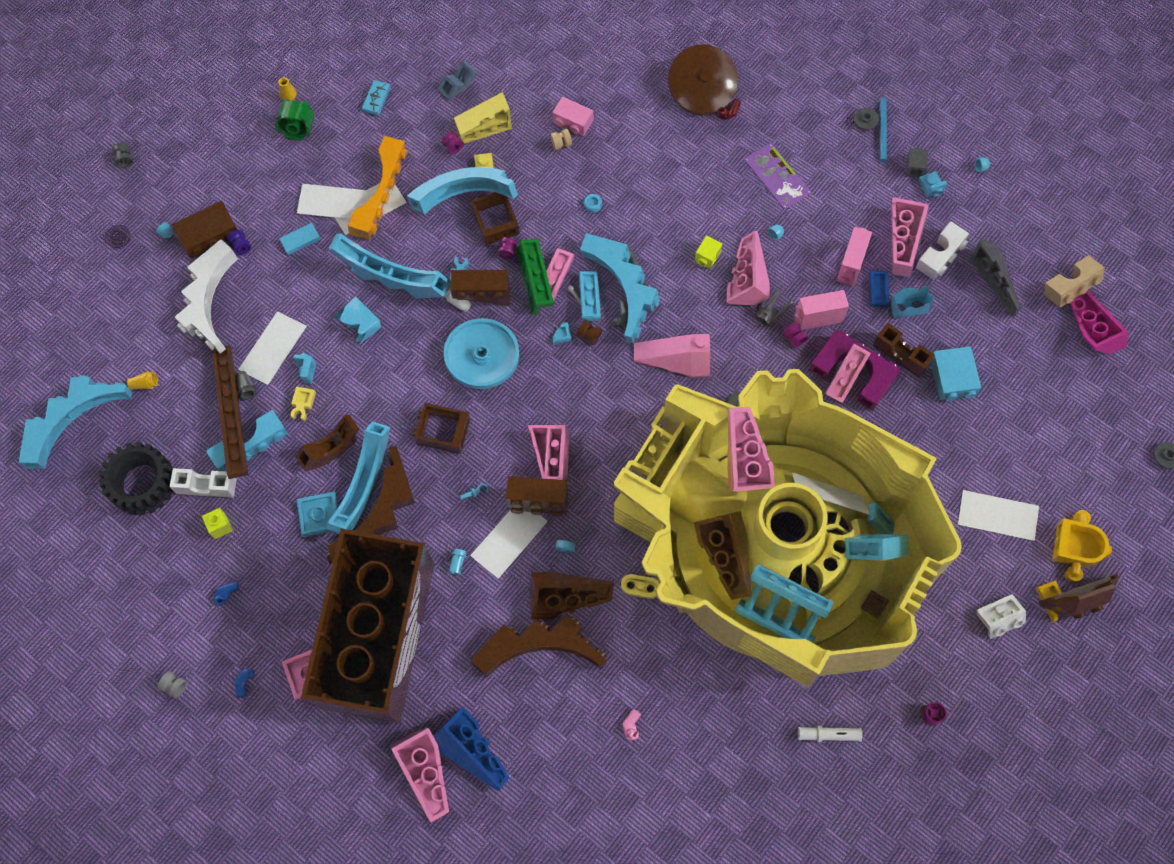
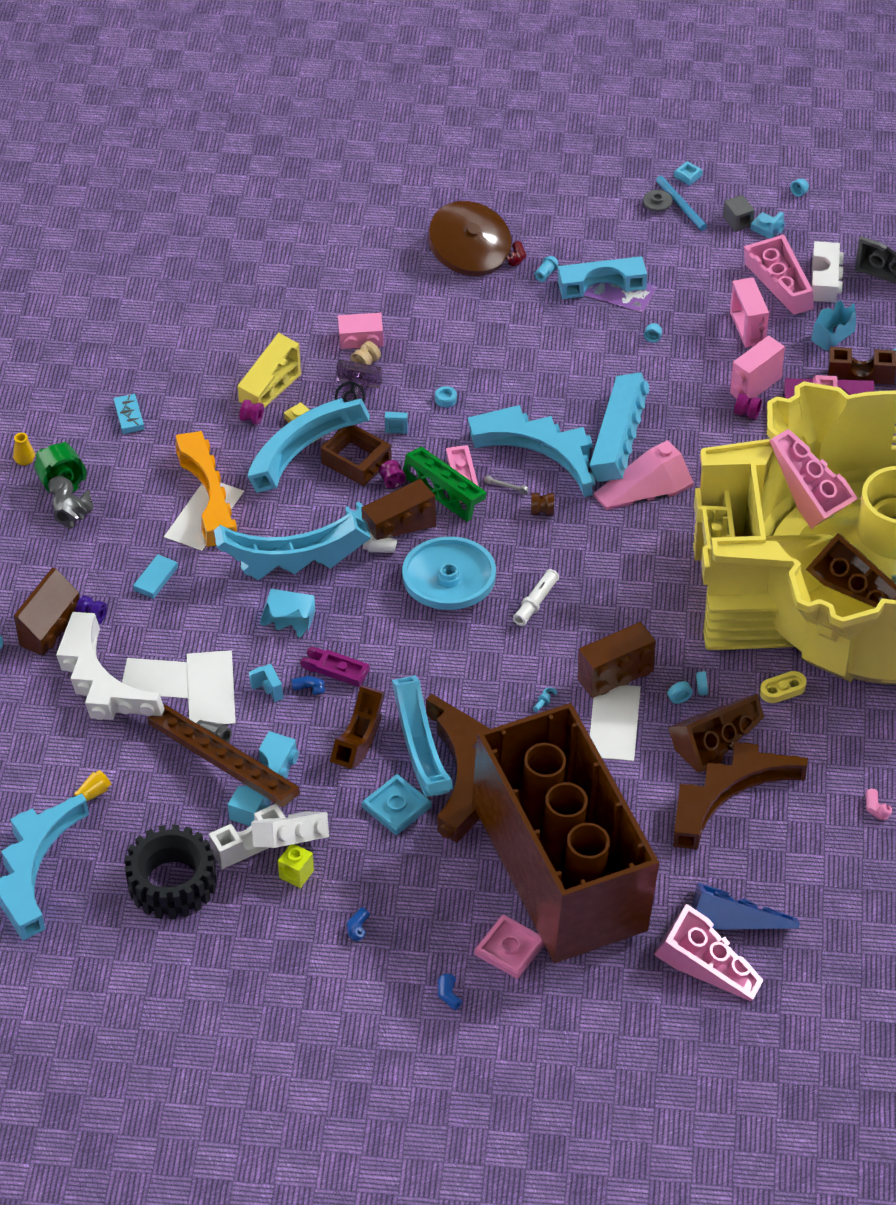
camera: 35 degrees left, 20 degrees down
light grey wheel [157,671,187,699] -> none
light yellow plate [291,386,316,421] -> none
white sticker [297,184,371,219] -> none
reddish brown window [413,403,471,454] -> none
sand blue slope [438,61,477,100] -> none
bright pink wedge [528,425,570,480] -> none
medium azure tile [553,322,571,345] -> none
medium azure tile [579,271,601,321] -> none
dark grey arm [614,301,628,327] -> none
neon yellow brick [695,235,722,269] -> none
bright pink wedge [727,230,770,305] -> none
dark grey plant [755,285,793,326] -> none
blue tile [869,271,889,307] -> none
none -> dark grey animal [48,476,93,529]
none -> white sticker [122,658,188,698]
none -> white arch [251,811,329,848]
none -> blue arm [291,676,325,695]
none -> magenta hinge [300,646,370,687]
none -> clear purple piece [335,359,382,403]
none -> medium azure tile [385,412,408,434]
none -> white pin [513,569,559,626]
none -> medium azure pin [534,256,559,282]
none -> medium azure arch [558,256,647,299]
none -> medium azure brick [590,372,649,482]
none -> medium azure tile [674,161,703,186]
none -> medium azure tile [696,671,708,696]

